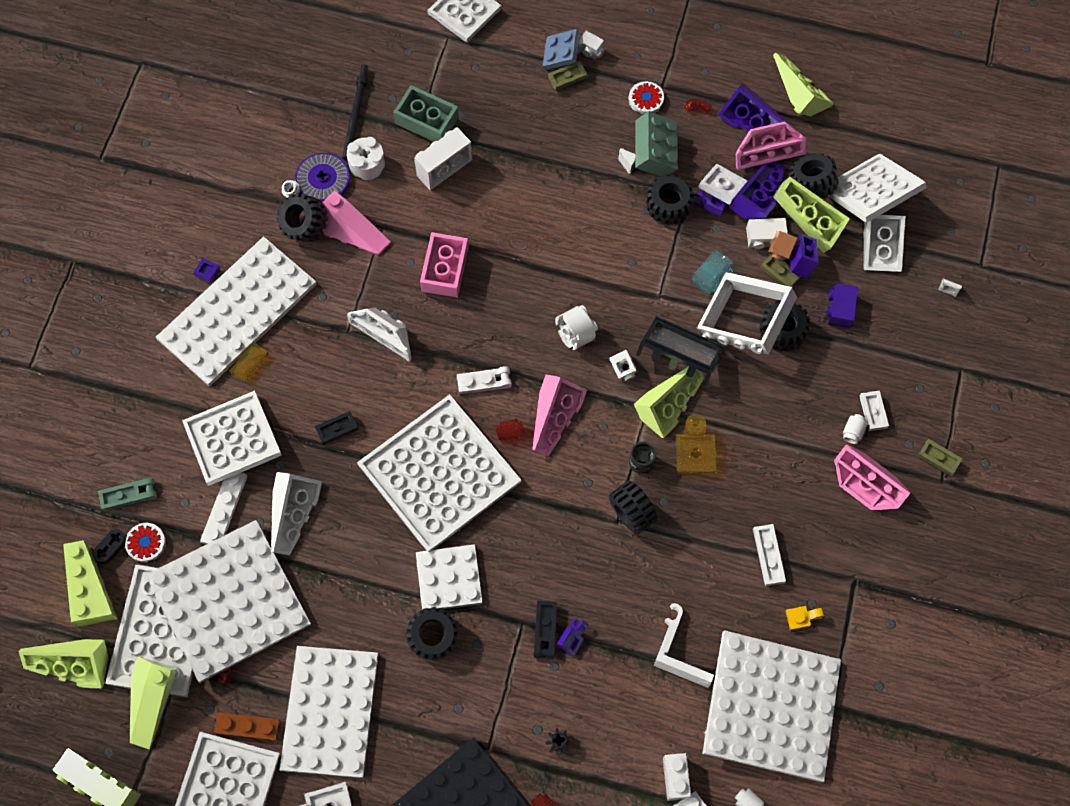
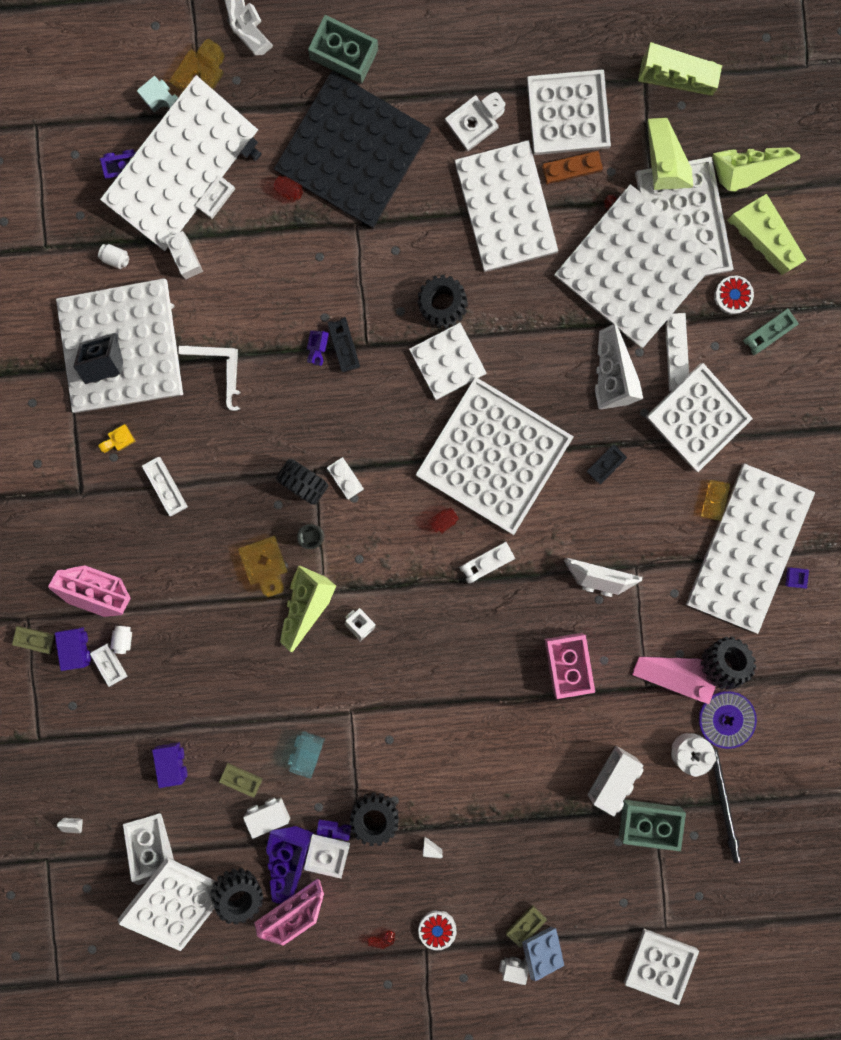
camera: 160 degrees right, 20 degrees up
black beam [93,529,126,564] -> none
white plate [282,180,300,198] -> none
bright pink wedge [532,375,587,456] -> none
black gear [546,728,572,755] -> none
white brick [555,305,598,350] -> none
sand green brick [635,111,678,177] -> none
black window [636,316,725,386] -> none
white window [697,272,797,355] -> none
dark purple wedge [718,83,796,132] -> none
black tyre [759,300,810,351] -> none
nougat brick [768,231,797,261] -> none
yellowish green wedge [773,53,834,116] -> none
yellowish green wedge [773,177,850,253] -> none
dark purple brick [790,233,819,279] -> none
none -> dark purple brick [55,627,91,671]
none -> black slope [73,333,123,384]
none -> white plate [327,457,364,500]

